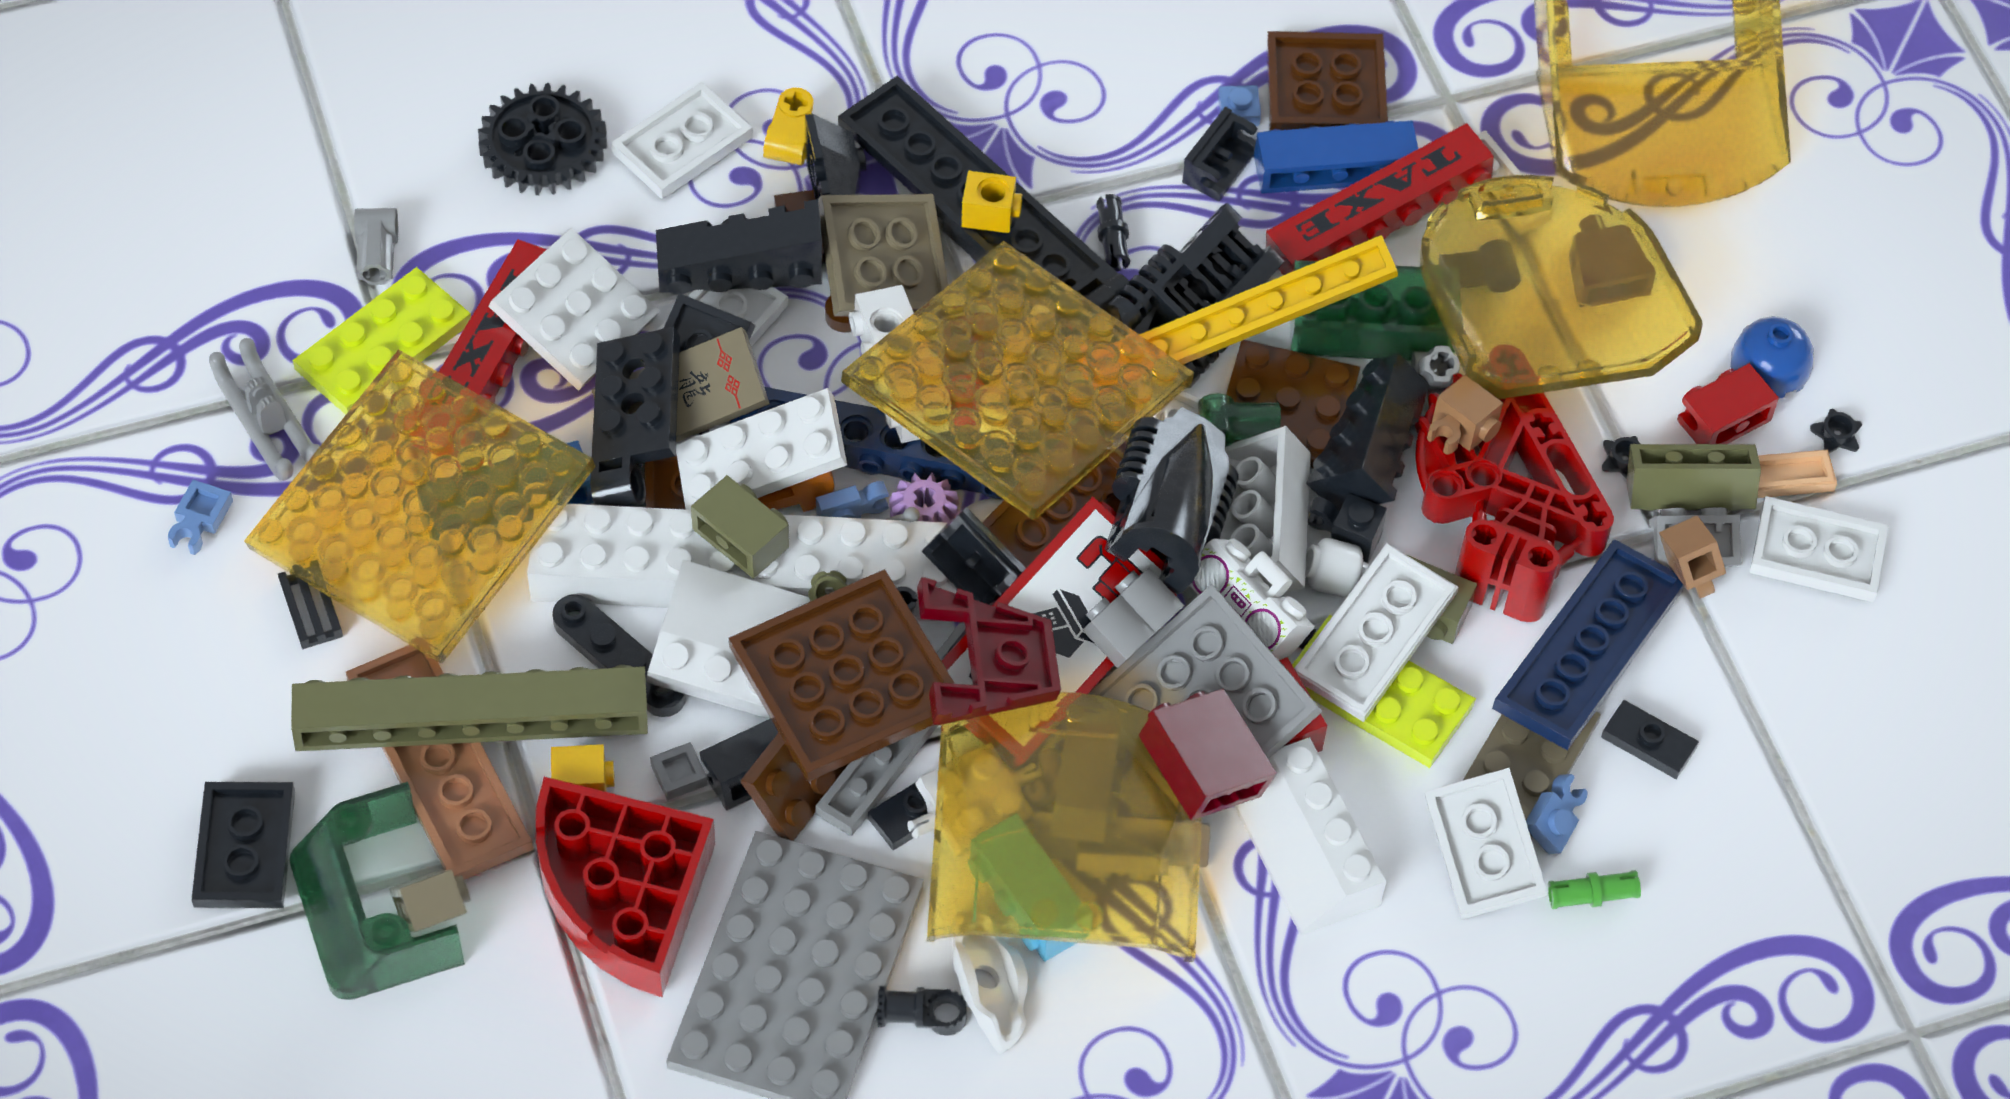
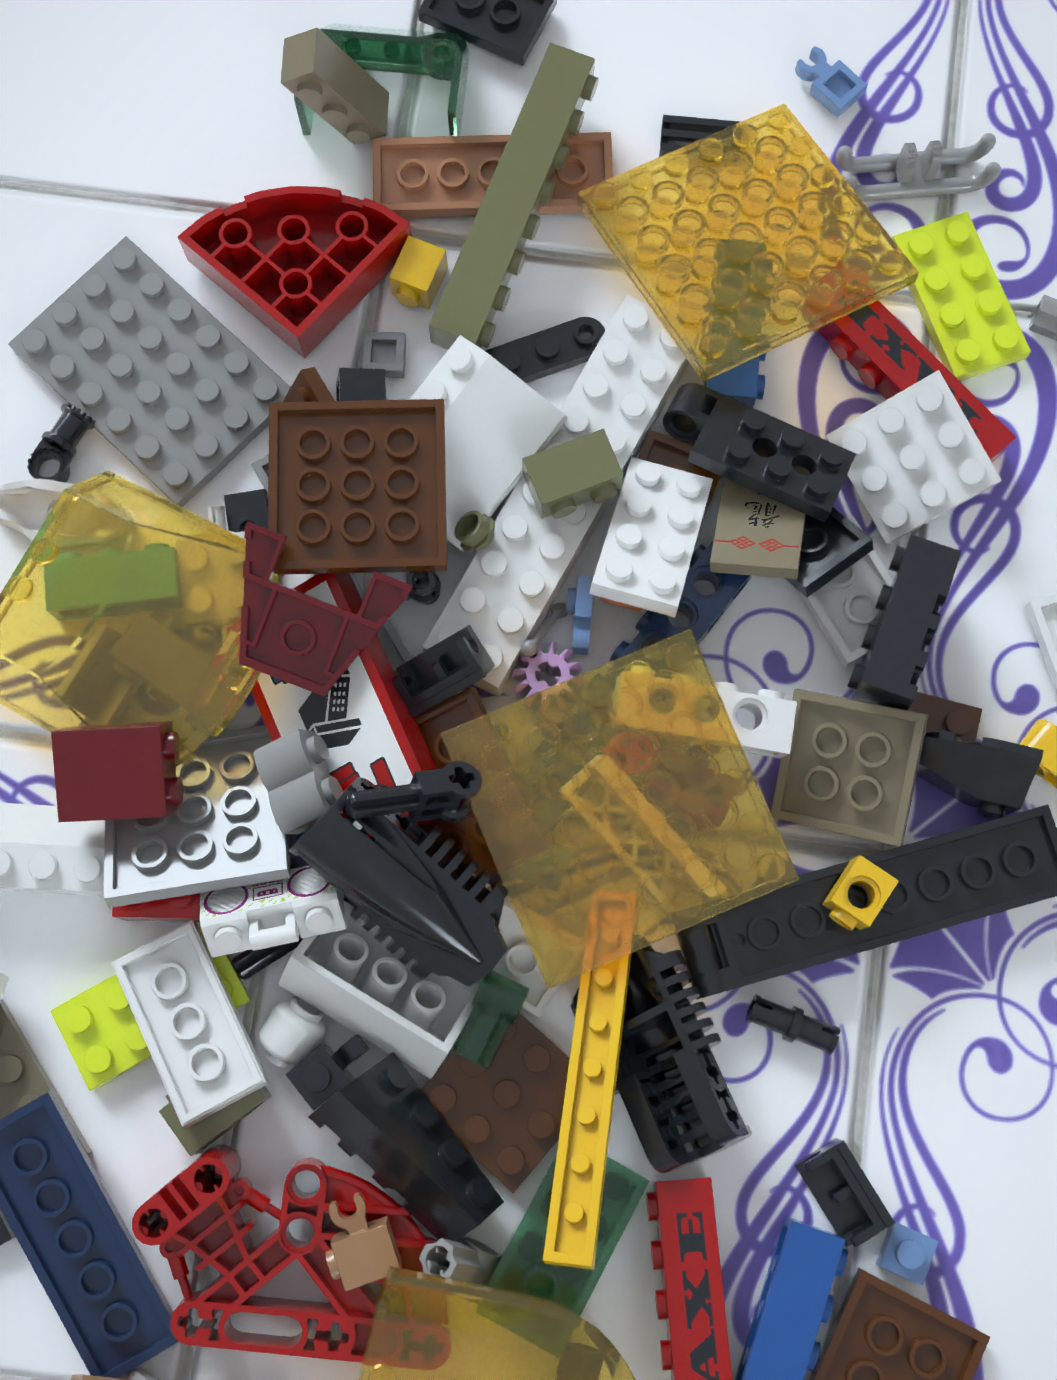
camera: 120 degrees right, 20 degrees up
none -> black connector [345,761,482,822]

